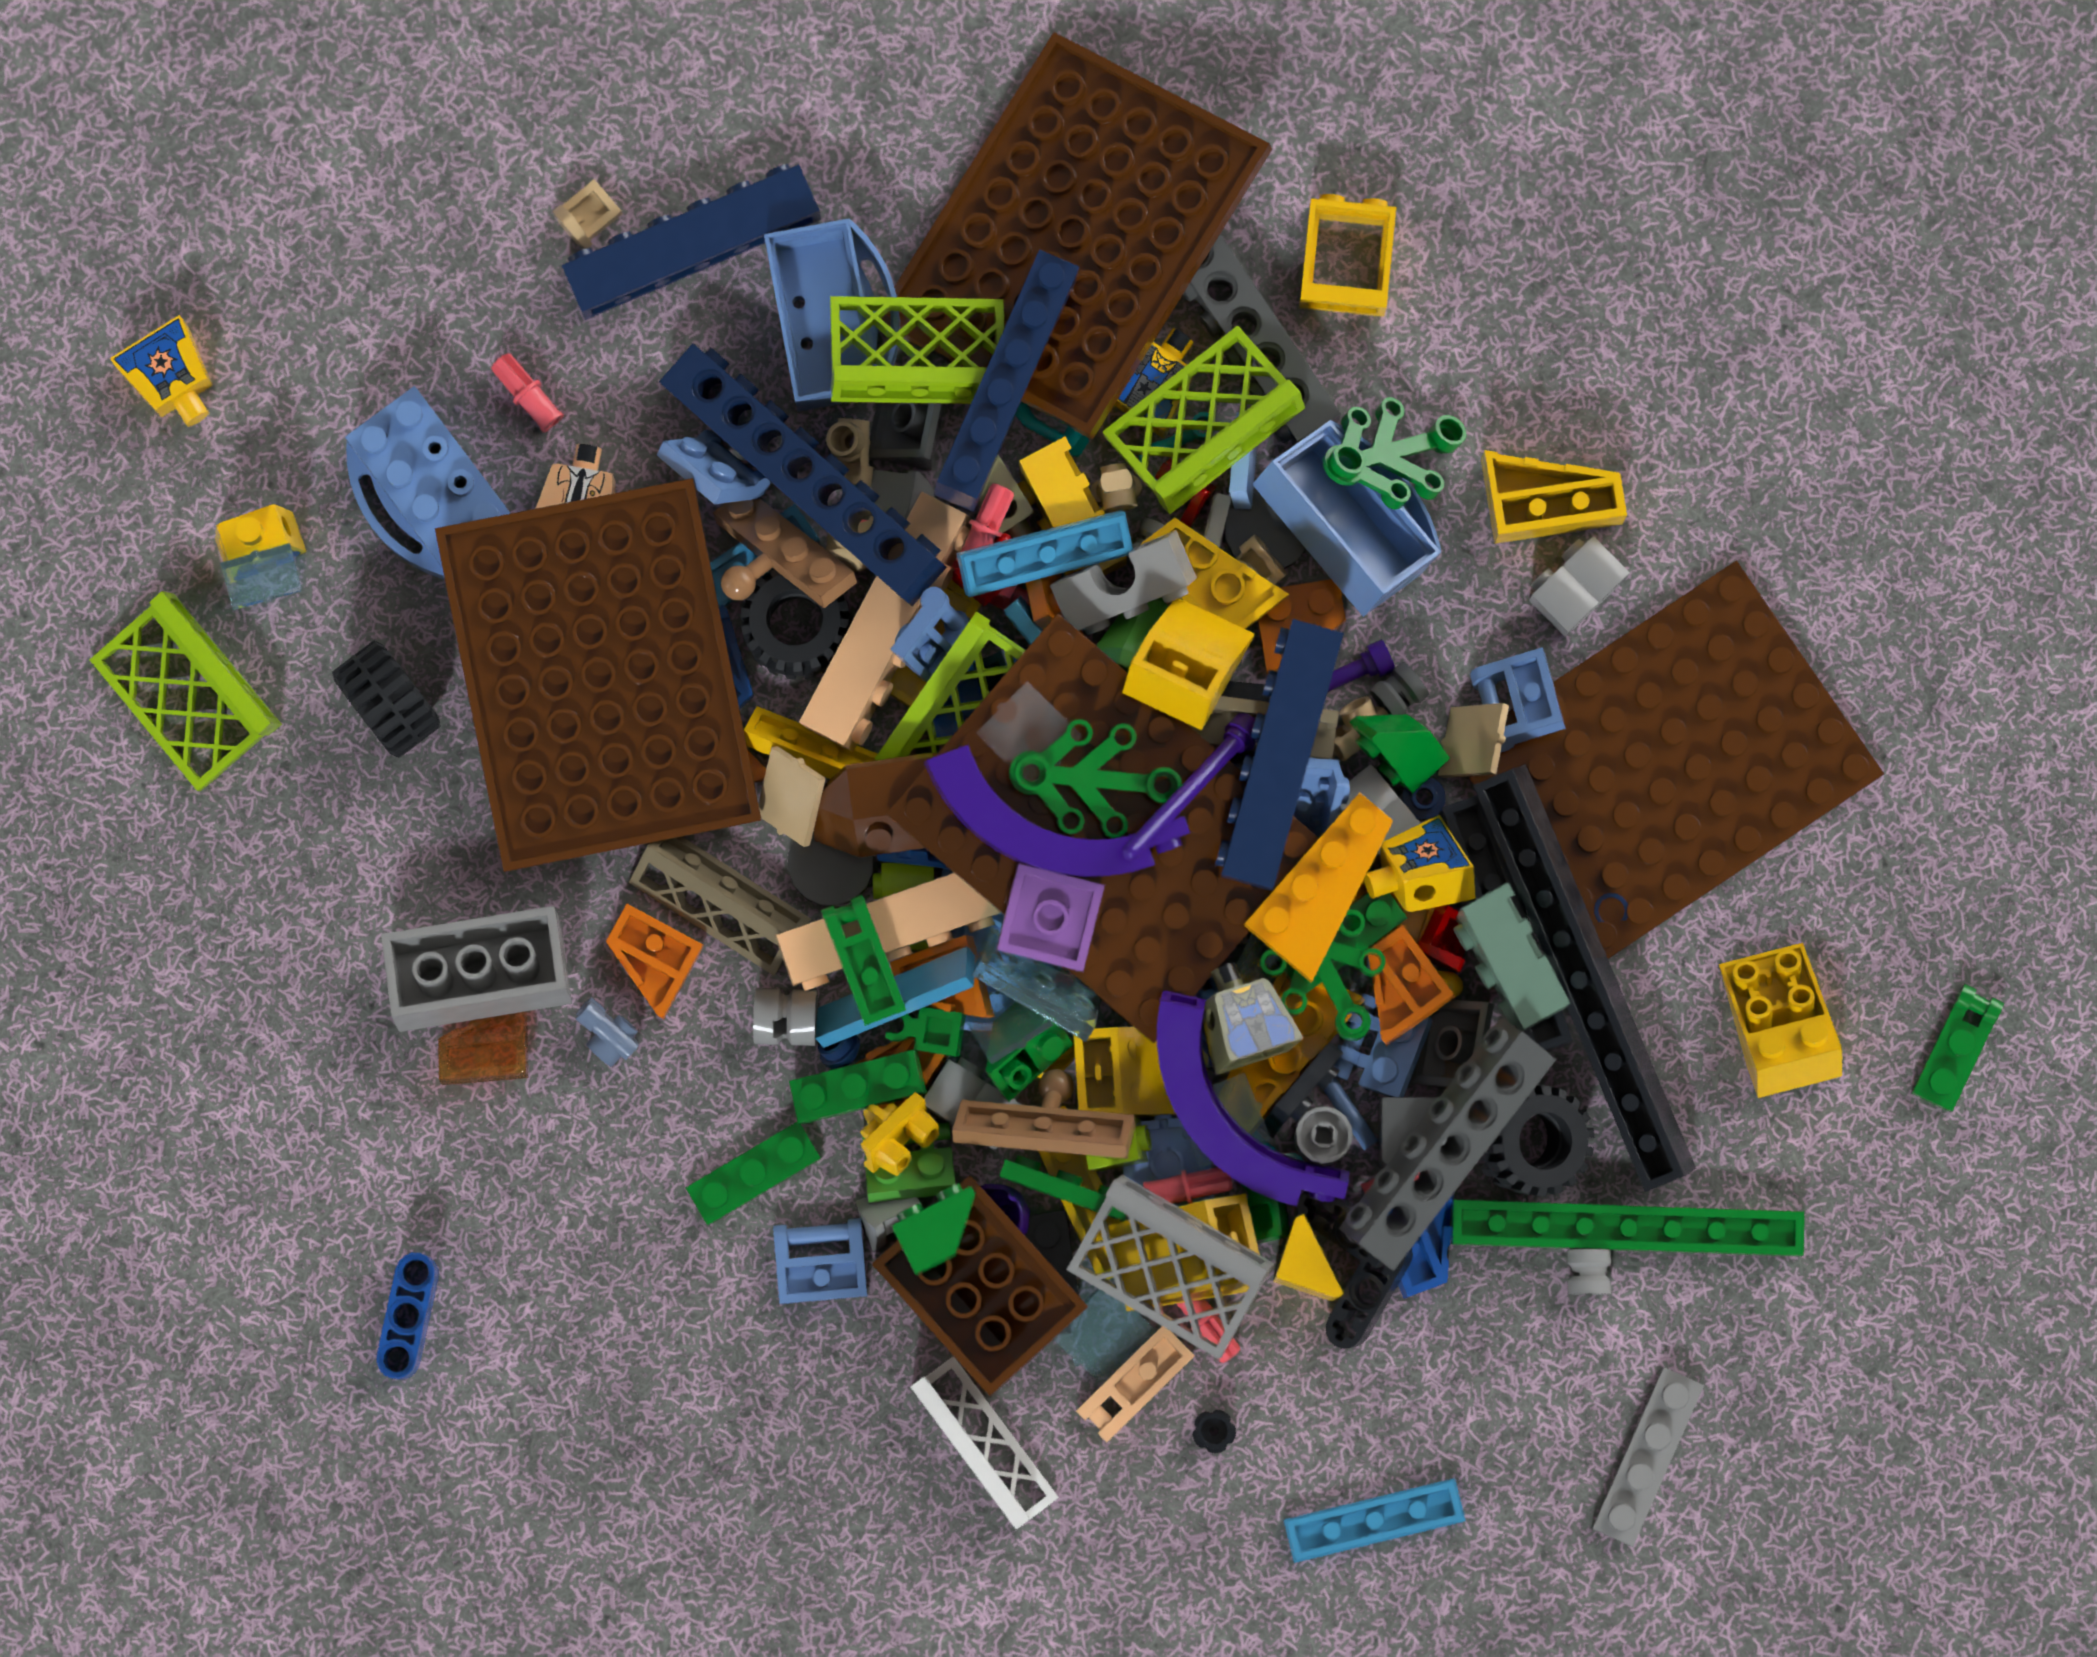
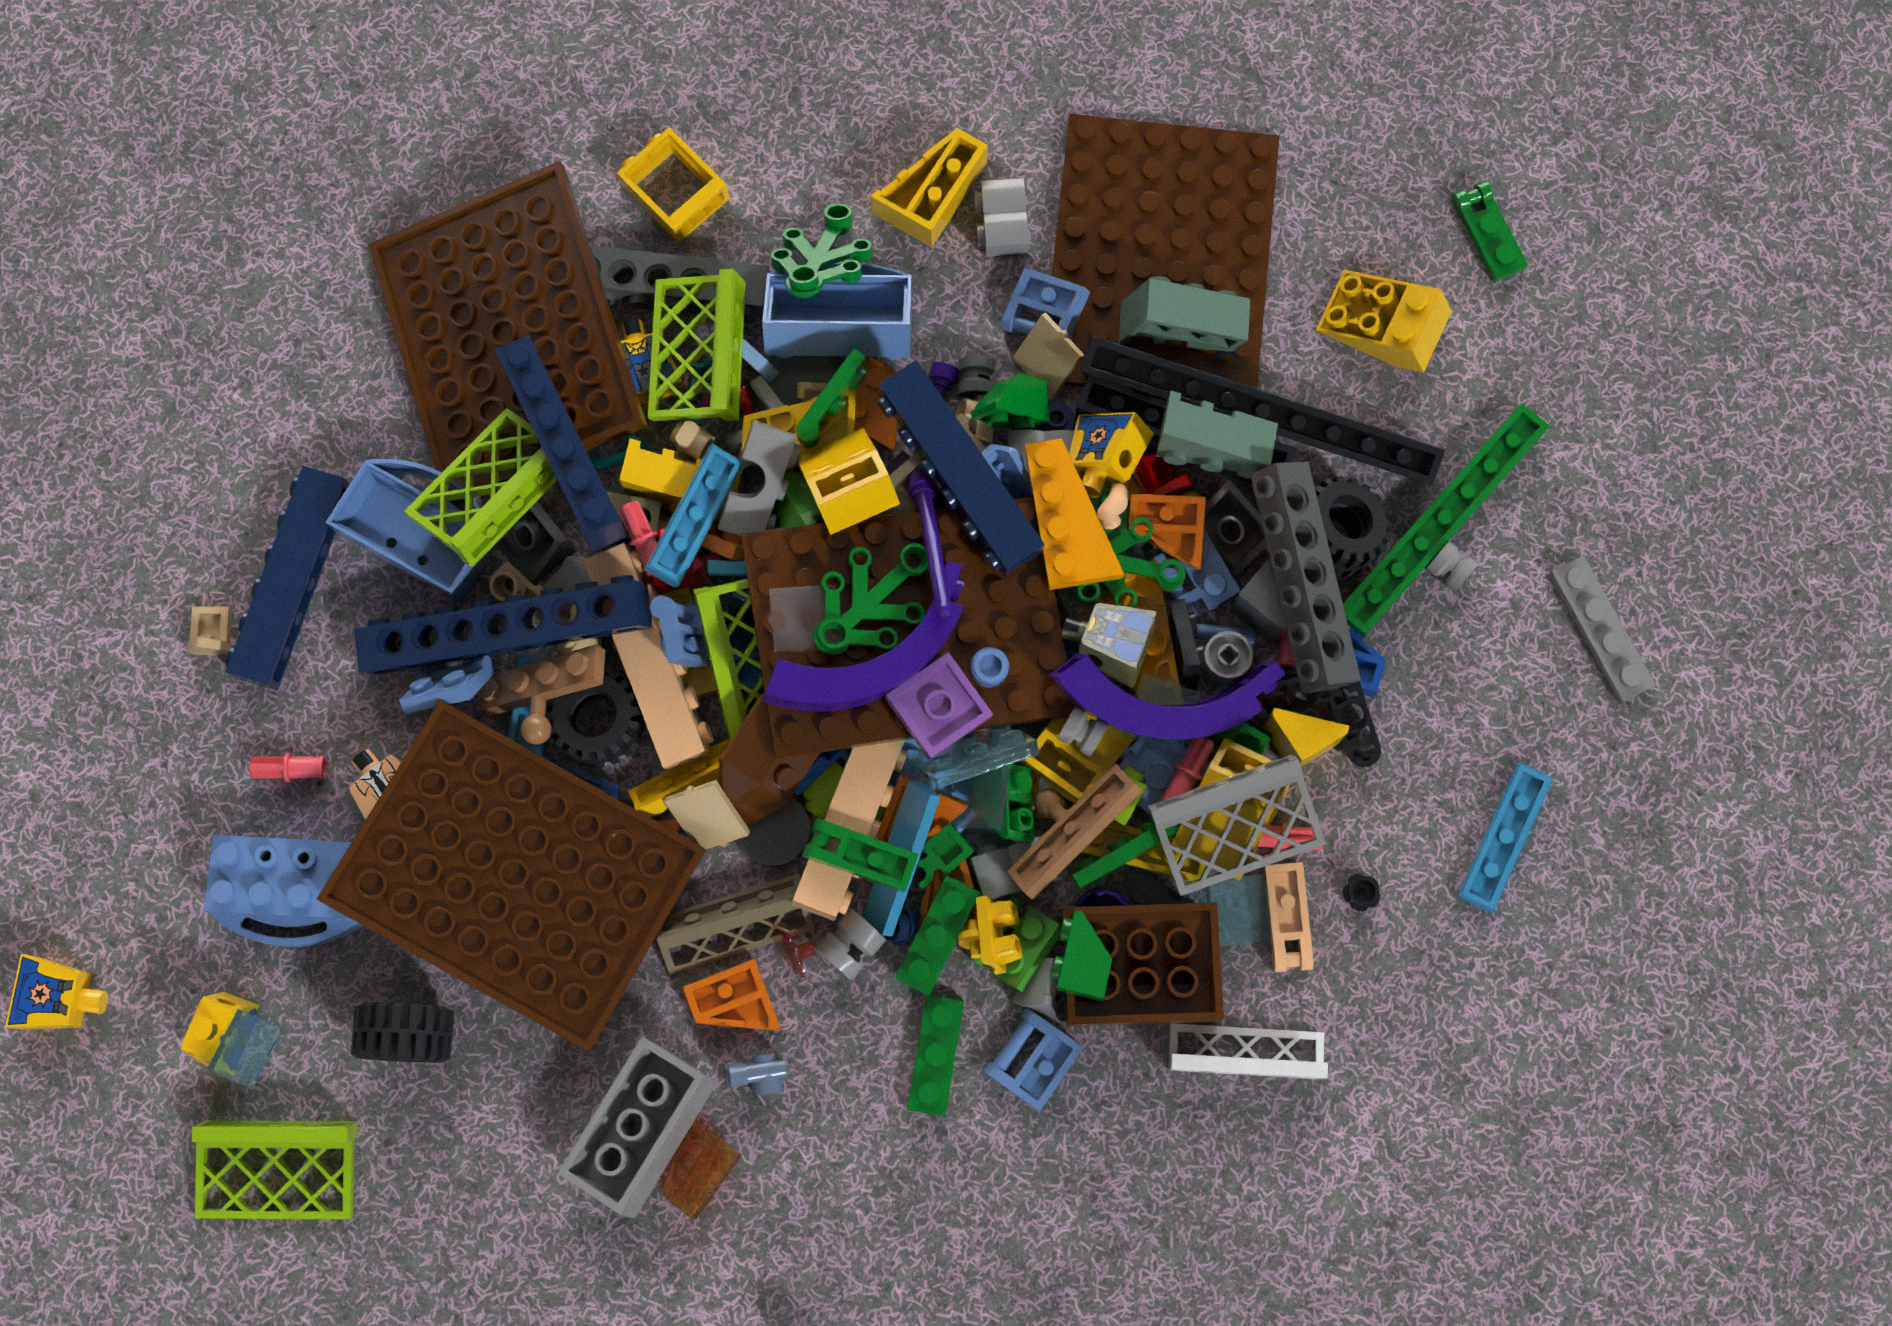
camera: 50 degrees left, 5 degrees down
none -> clear red plant [781,932,816,979]
none -> green plate [797,348,868,448]
none -> medium blue tile [969,647,1009,688]
none -> light grey wheel [1057,706,1109,757]
none -> light nougat arm [1097,483,1128,530]
none -> sand green wedge [1118,276,1250,351]

